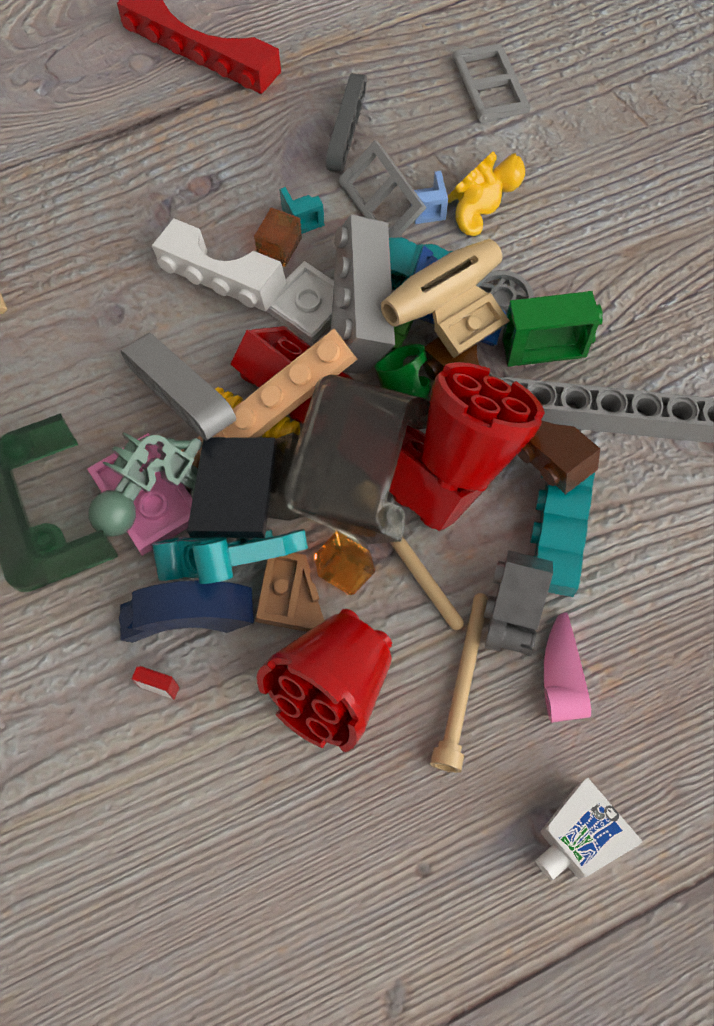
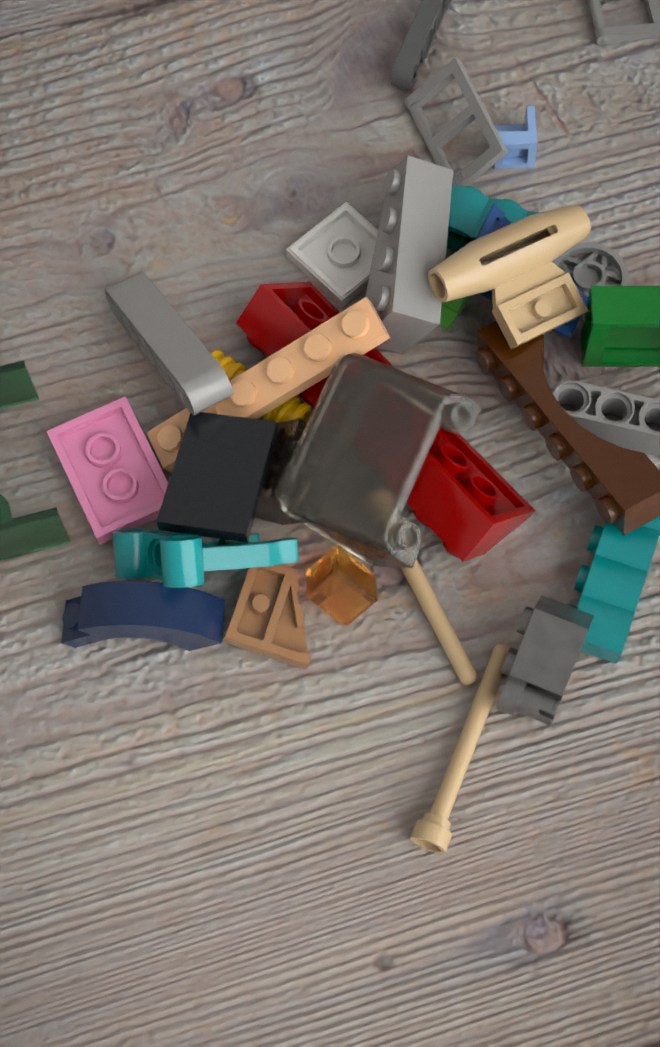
camera: 10 degrees right, 0 degrees up
sand green piece [88,432,202,537] -> none
red tile [131,666,180,700] -> none
white arch [152,218,287,312] -> none
clear orange brick [254,207,302,267] -> none
red cone [257,608,392,752] -> none
teal panel [279,187,325,236] -> none
green helmet [375,344,431,409] -> none
red cone [421,362,545,491] -> none
yellow animal [448,151,525,236] -> none
torso [535,778,643,881] -> none
bright pink piece [544,612,591,723] -> none

